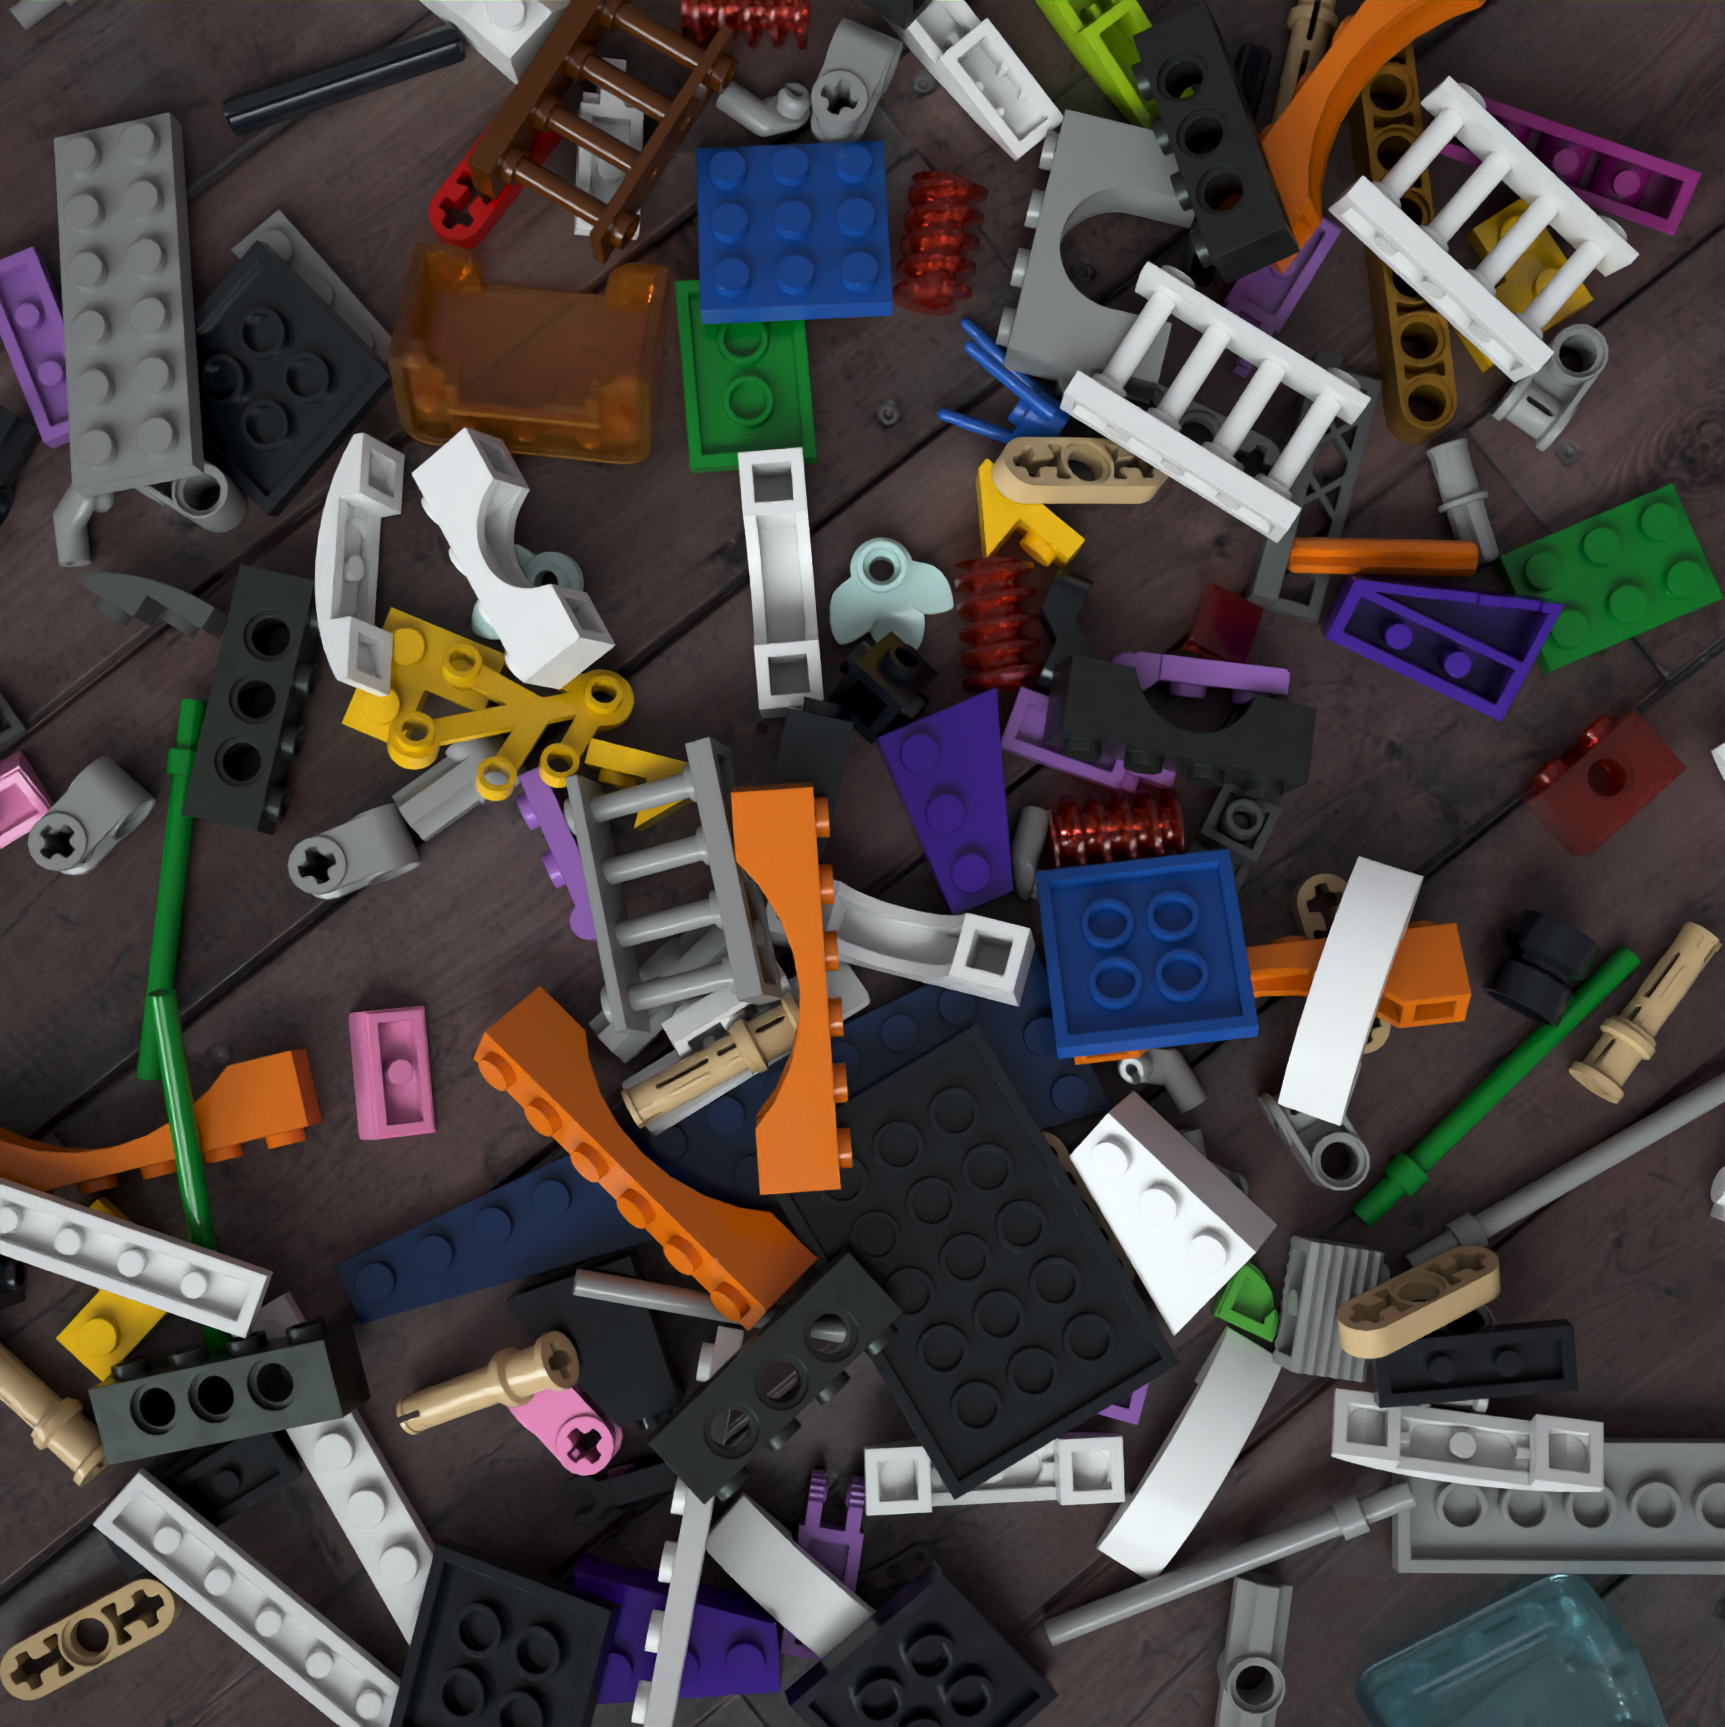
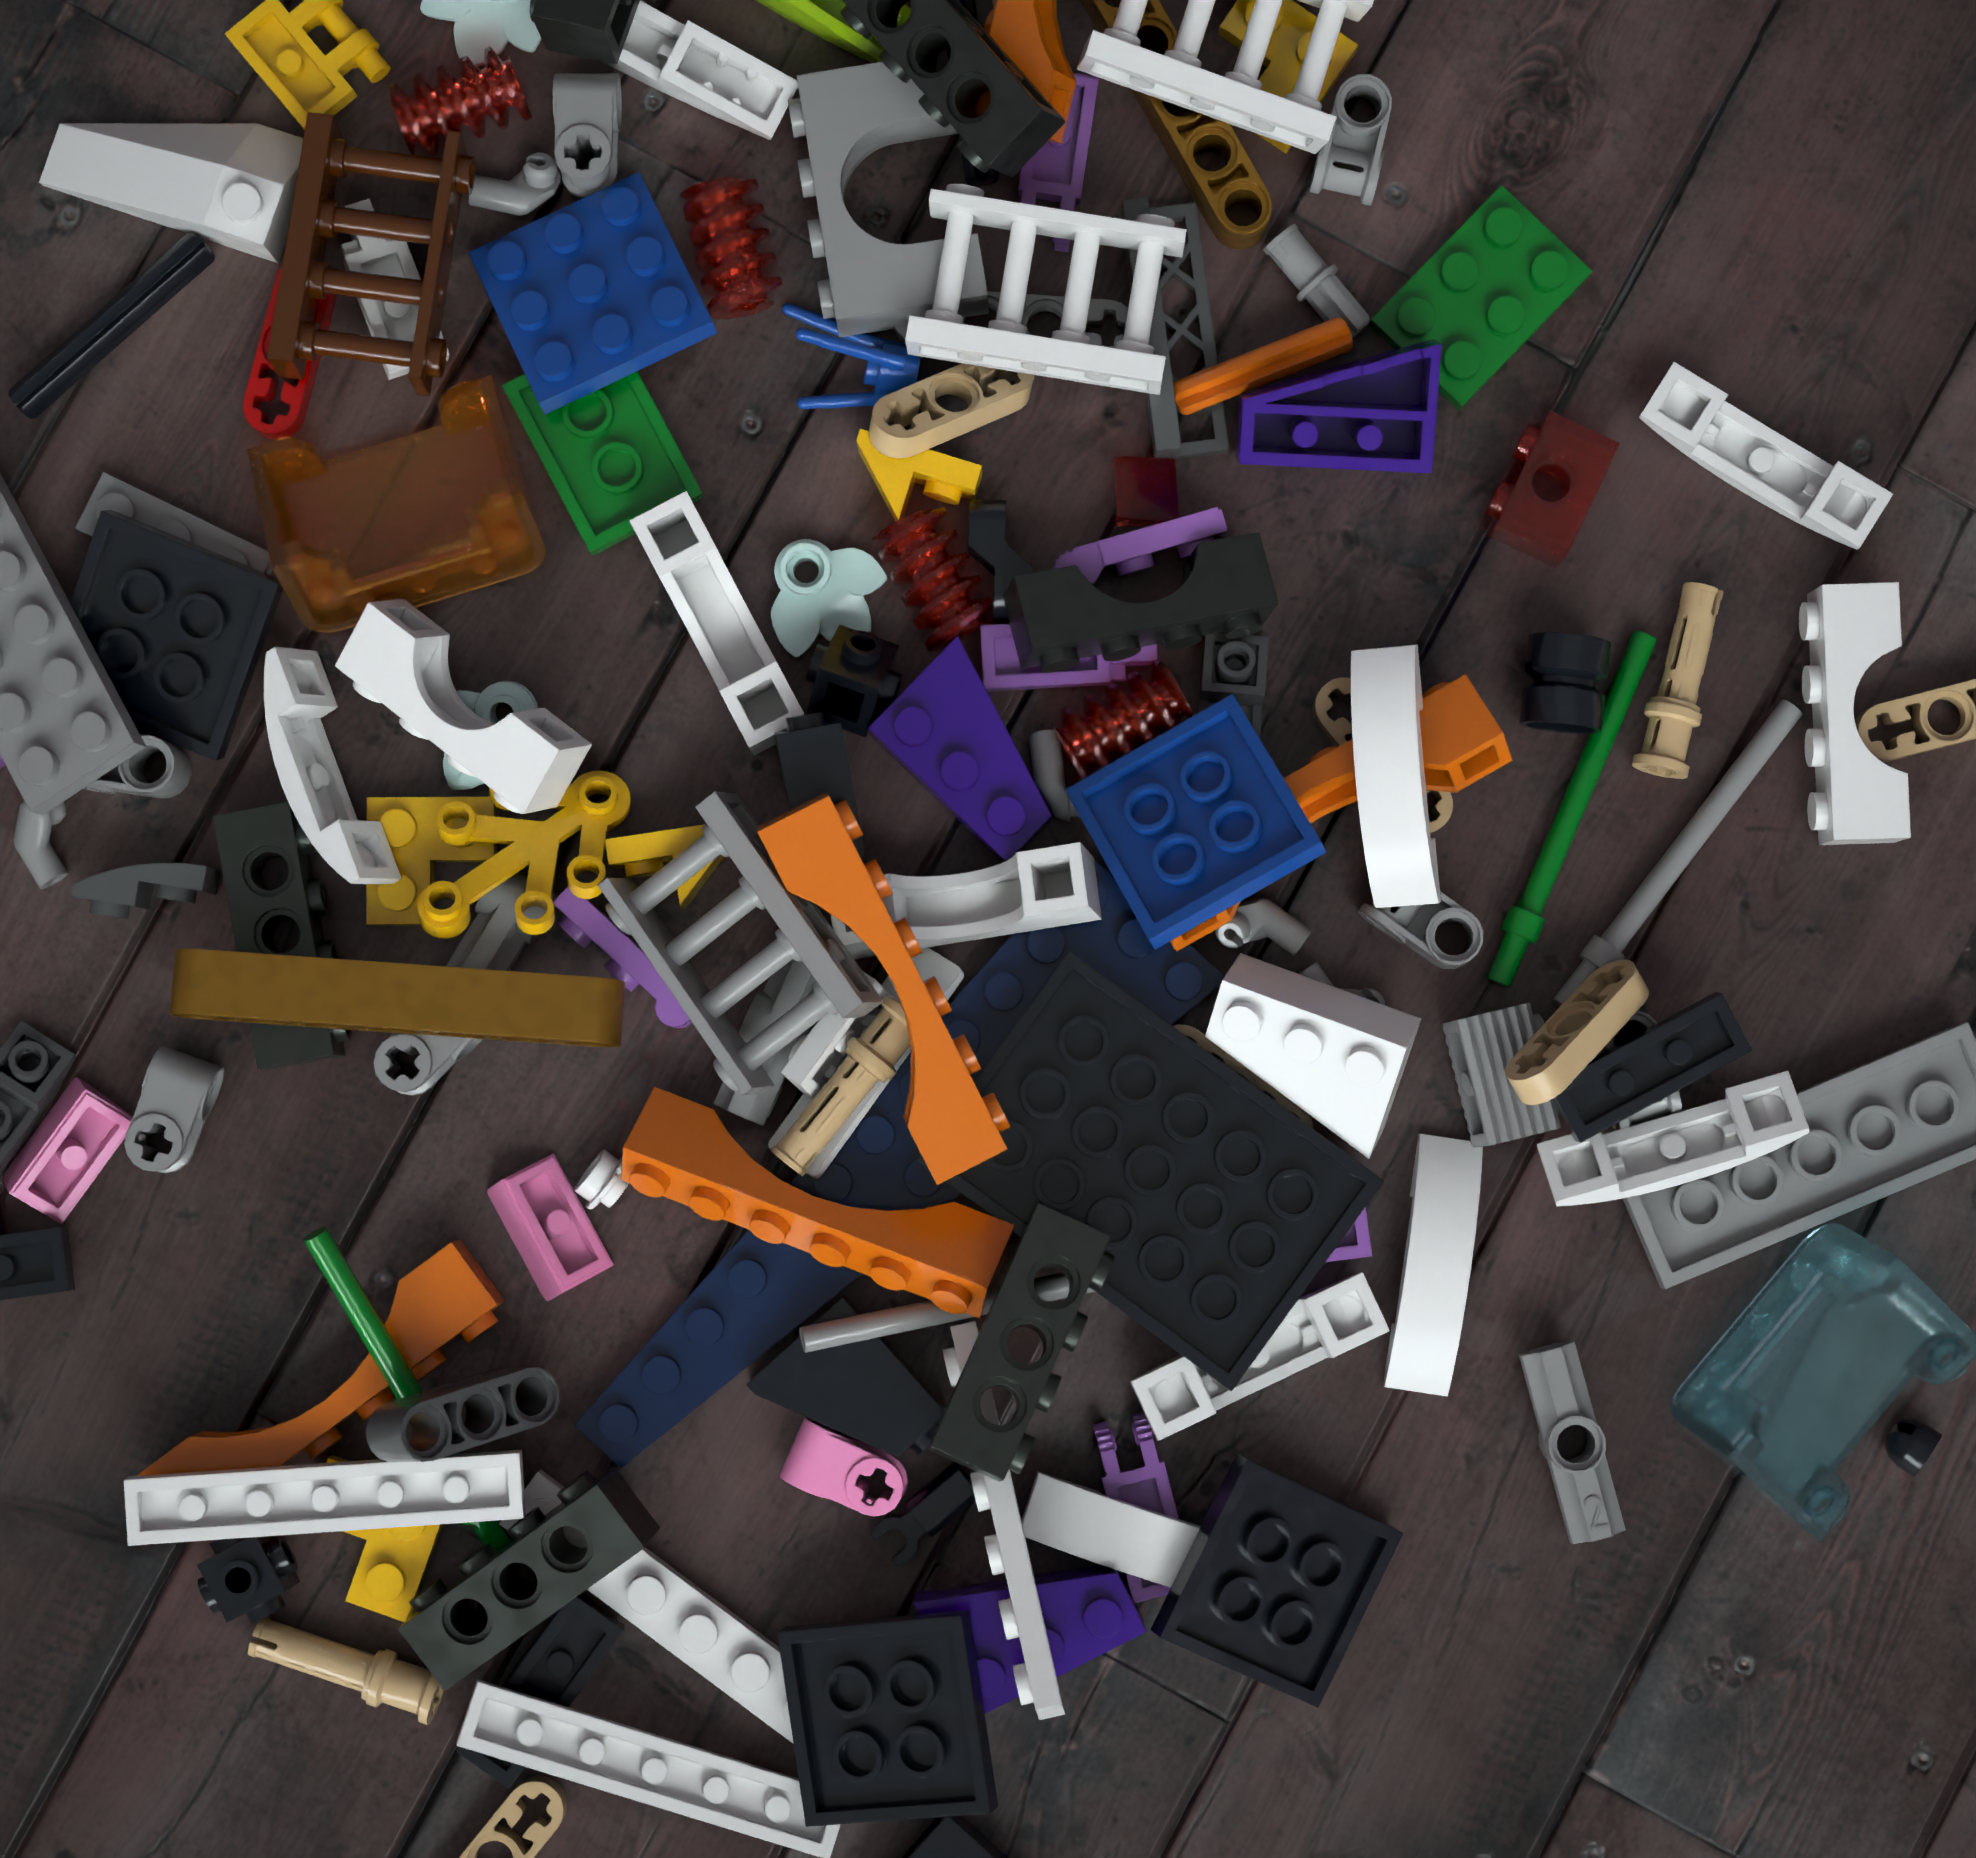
camera: 20 degrees left, 0 degrees up
green bar [136,699,207,1081] -> none
tan pin [396,1331,579,1435] -> none
light grey bar [1044,1481,1417,1646] -> none
bright green tile [1211,1261,1278,1342] -> none
none -> pearl gold beam [169,949,626,1047]
none -> dark grey beam [366,1367,559,1462]
none -> white plate [574,1149,629,1210]

